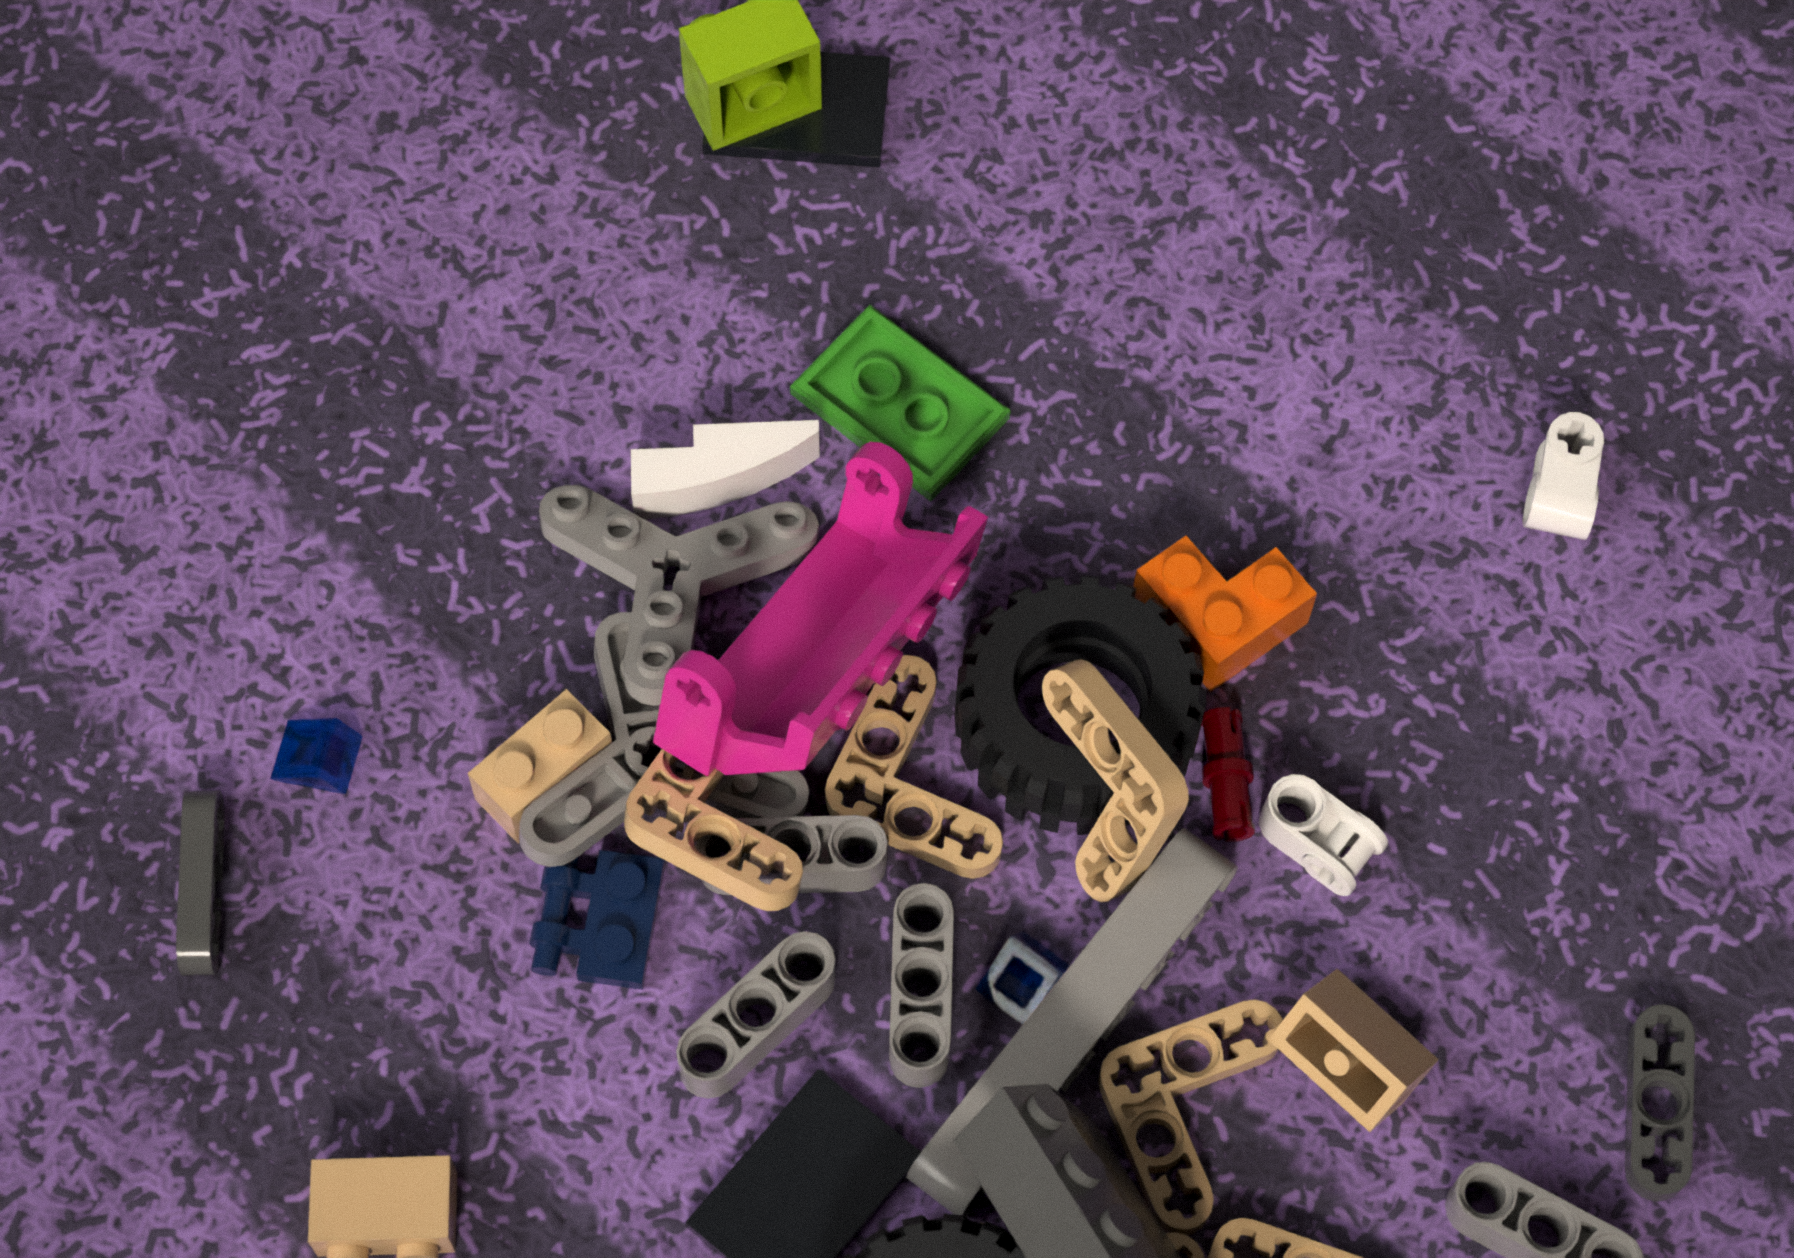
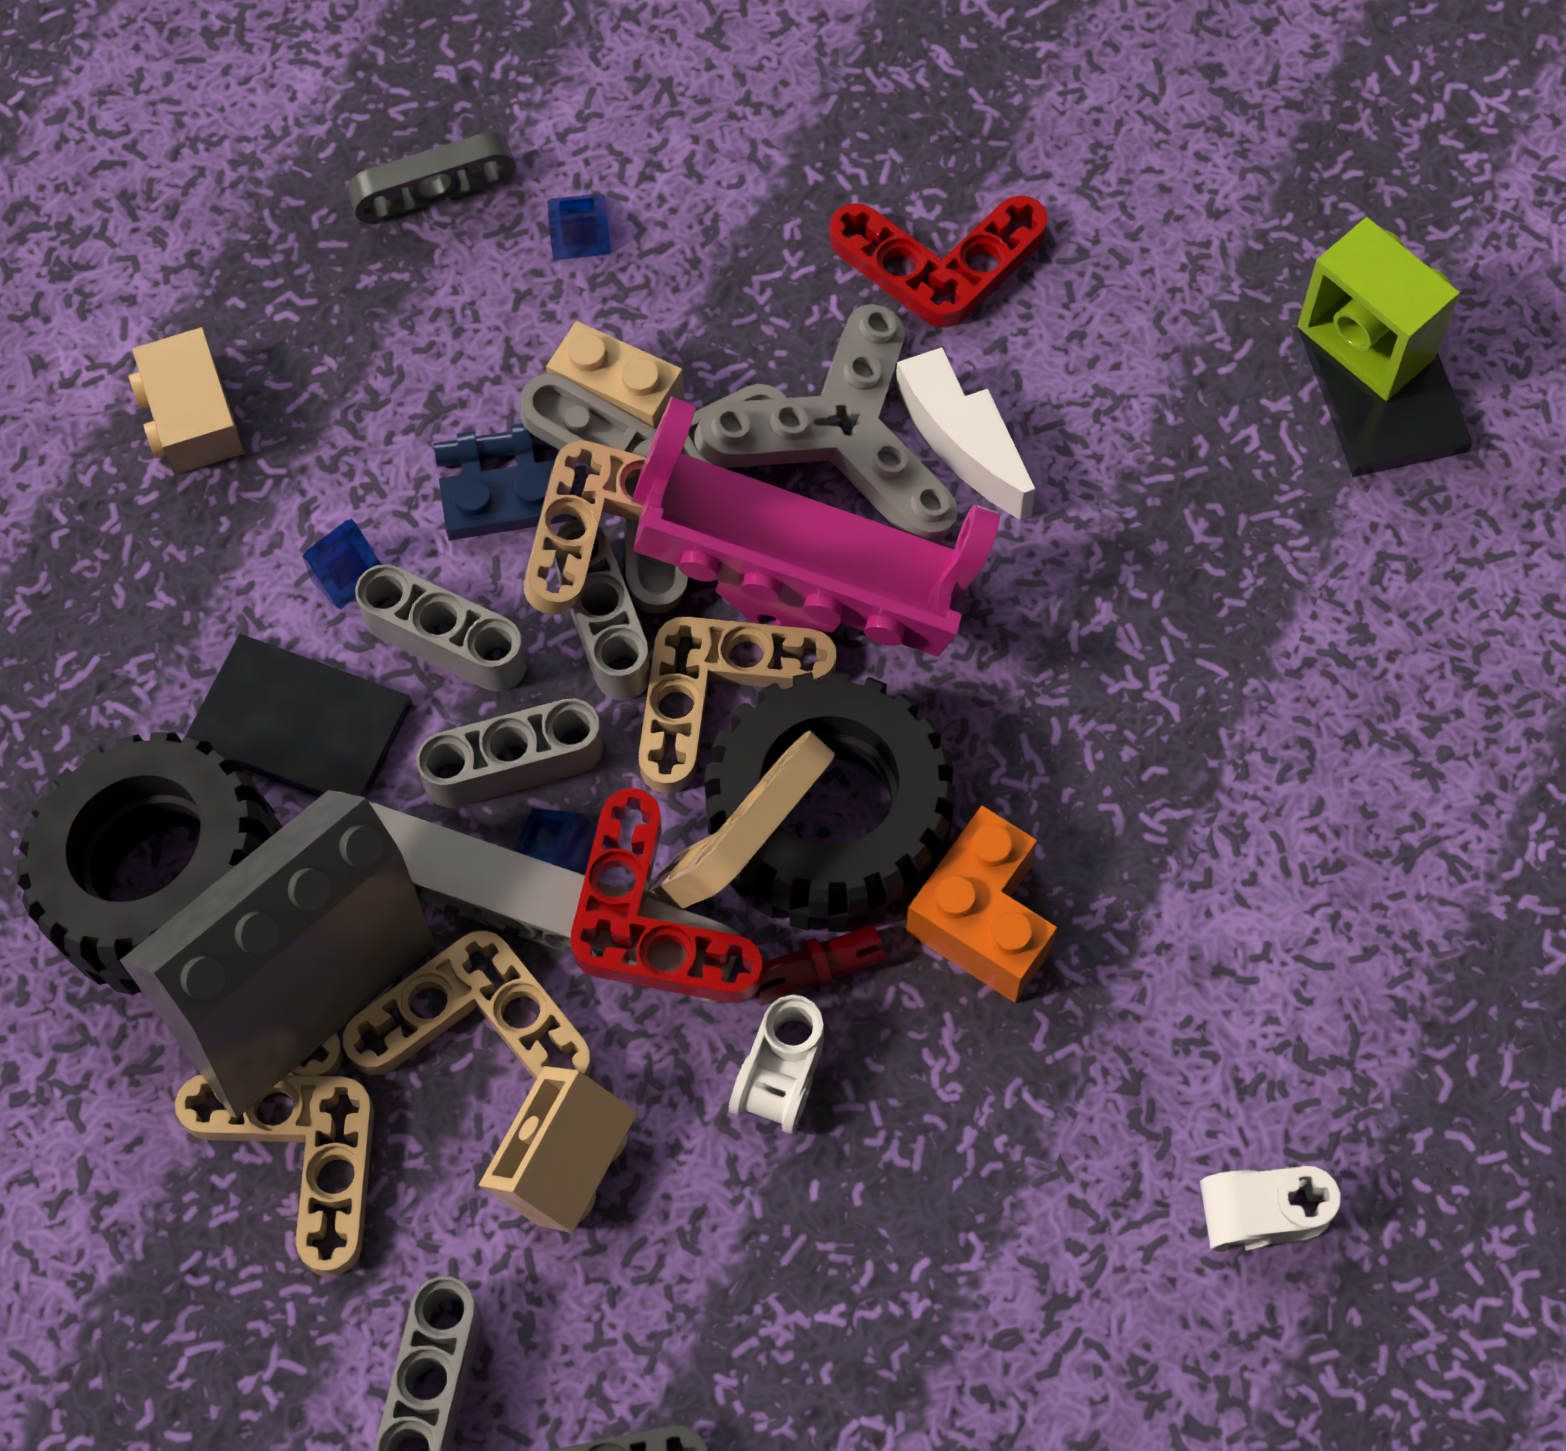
camera: 75 degrees right, 0 degrees up
bright green tile [790,305,1011,502] -> none
none -> clear blue slope [302,518,382,609]
none -> red beam [570,788,763,1003]
none -> red beam [830,195,1048,328]

